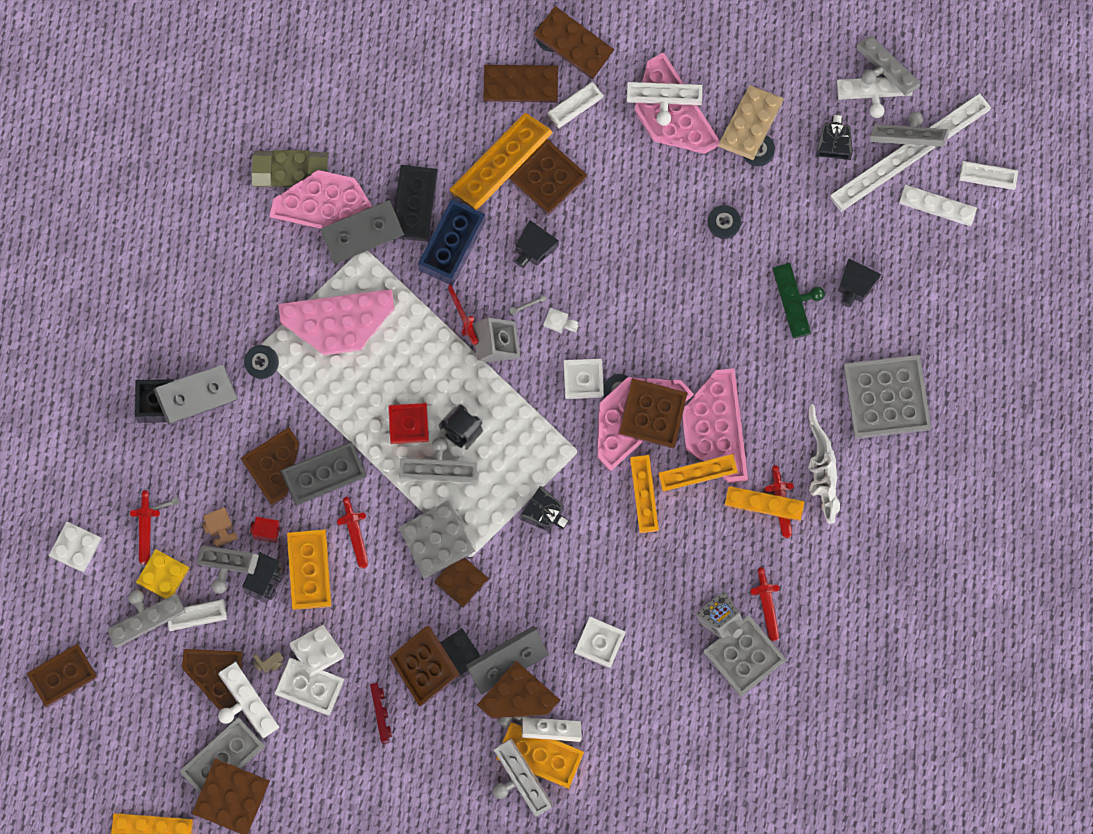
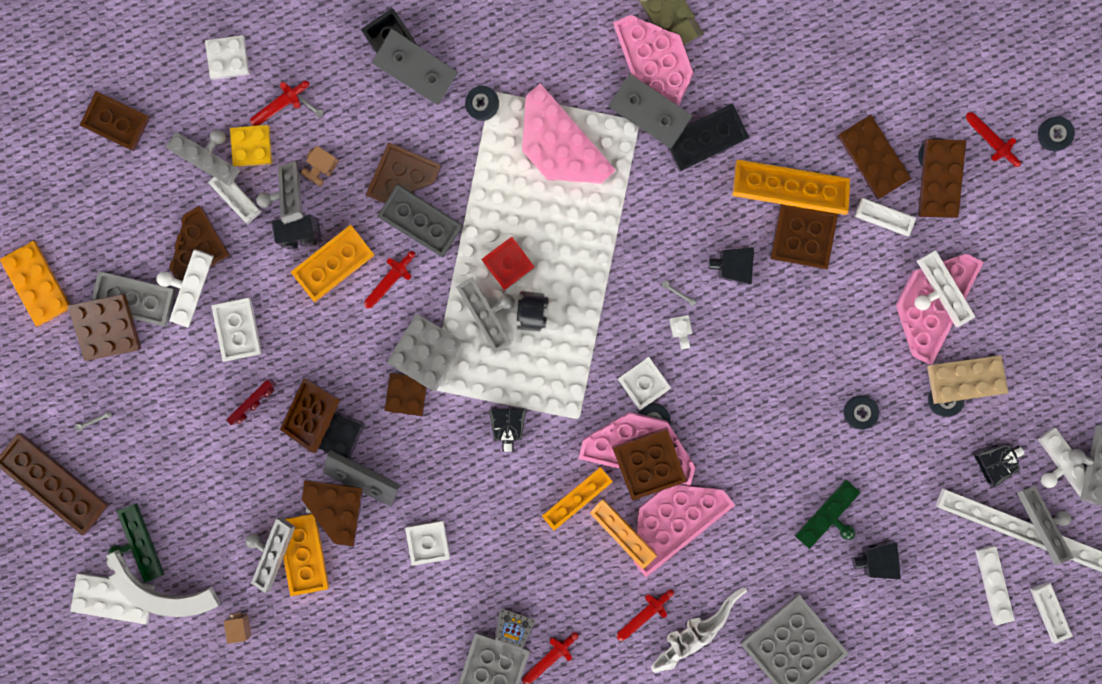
camera: 55 degrees right, 15 degrees up
red brick [250,517,280,543] -> none
dark tan bracket [253,651,285,674] -> none
white plate [290,625,344,677] -> none
dark blue brick [418,199,486,286] -> none
red sword [448,284,478,345] -> none
light grey slope [473,317,520,362] -> none
white plate [521,717,582,742] -> none
light orange plate [725,486,805,521] -> none

